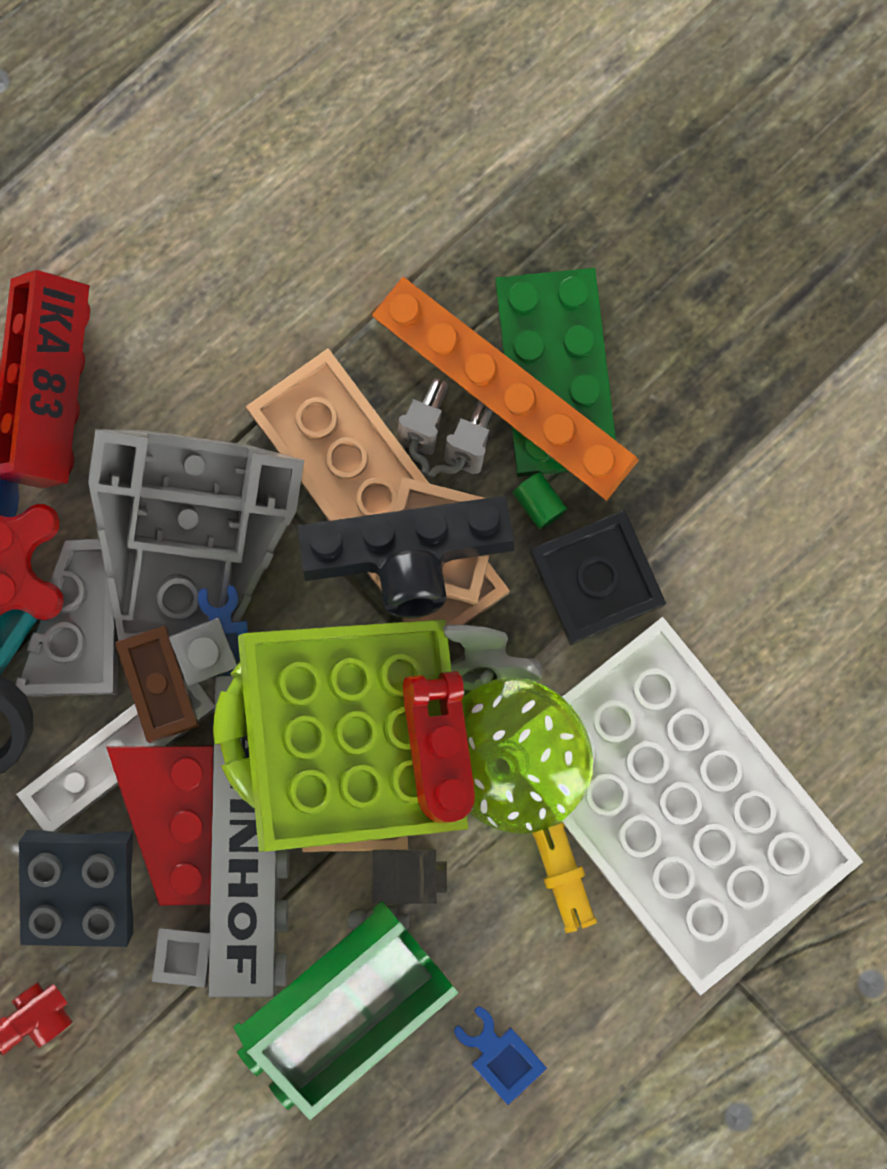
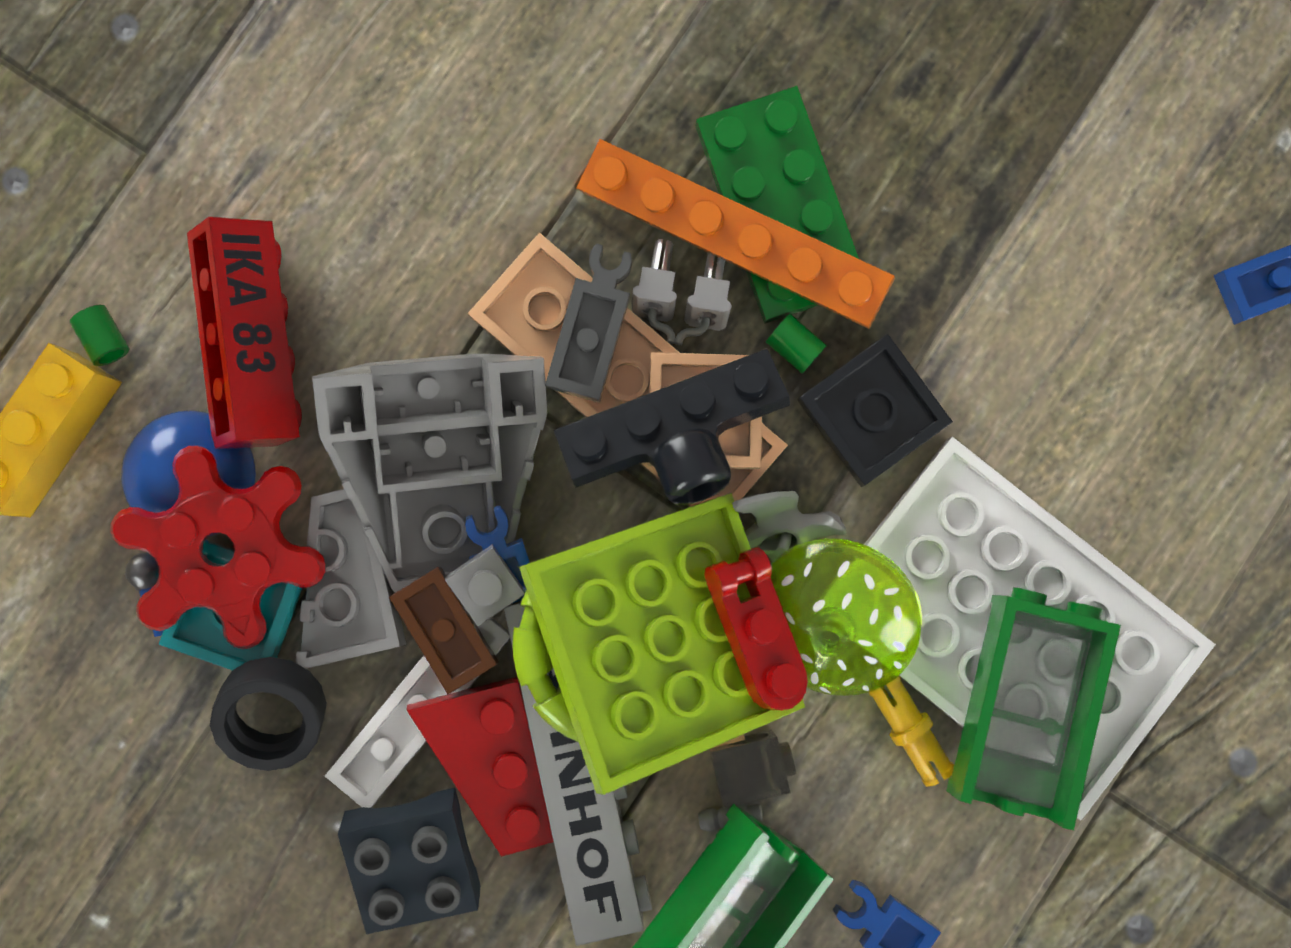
camera: 15 degrees left, 5 degrees up
light grey plate [152,928,210,988] -> none
none -> dark grey plate [545,243,632,403]
none -> door [946,587,1121,831]

